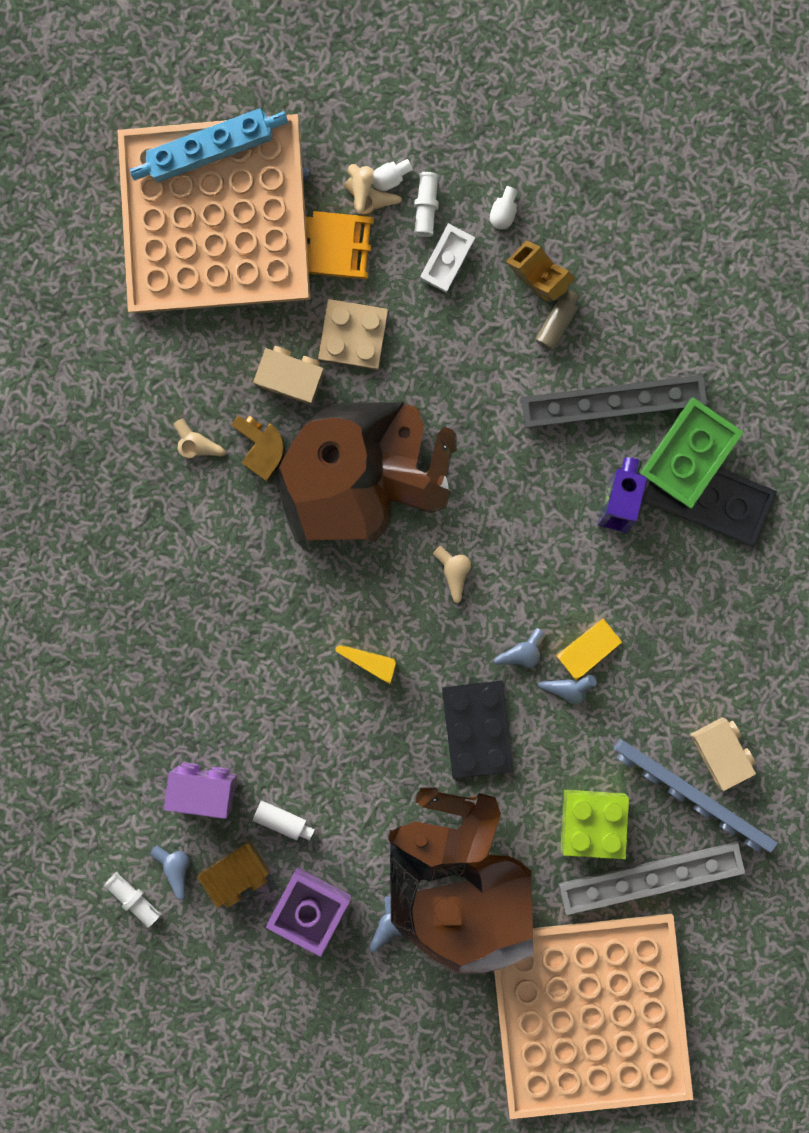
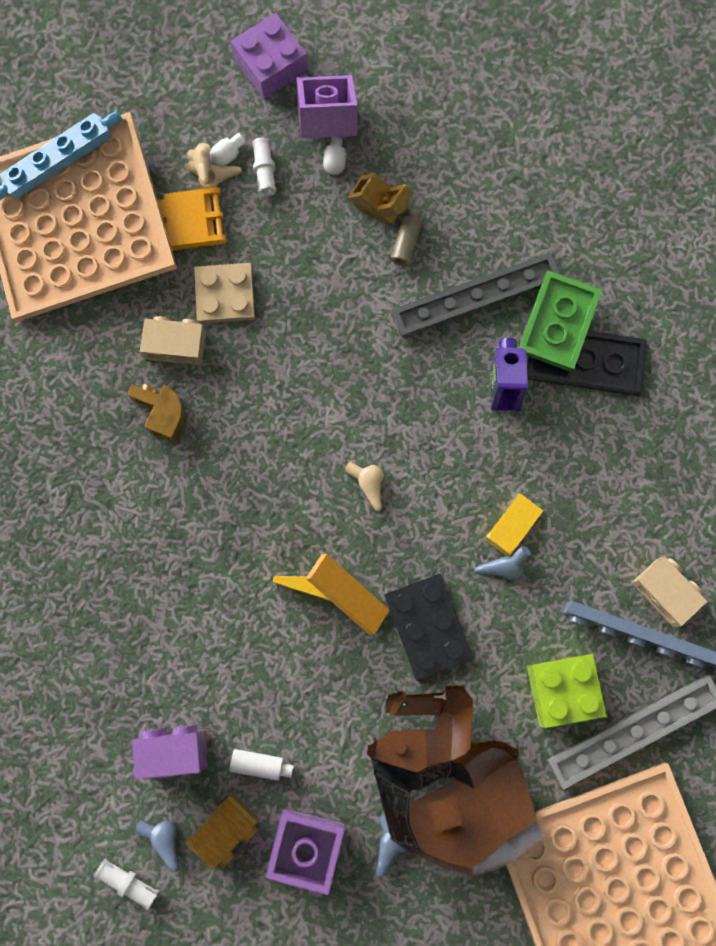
camera: 10 degrees left, 10 degrees down
tan animal [173,418,226,459] -> none
reddish brown piece [278,402,457,542] -> none
white plate [420,223,475,293] -> none
sand blue animal [494,628,546,669] -> none
none -> medium lavender brick [230,13,308,99]
none -> medium lavender brick [297,75,357,140]
none -> light orange tile [306,554,389,635]

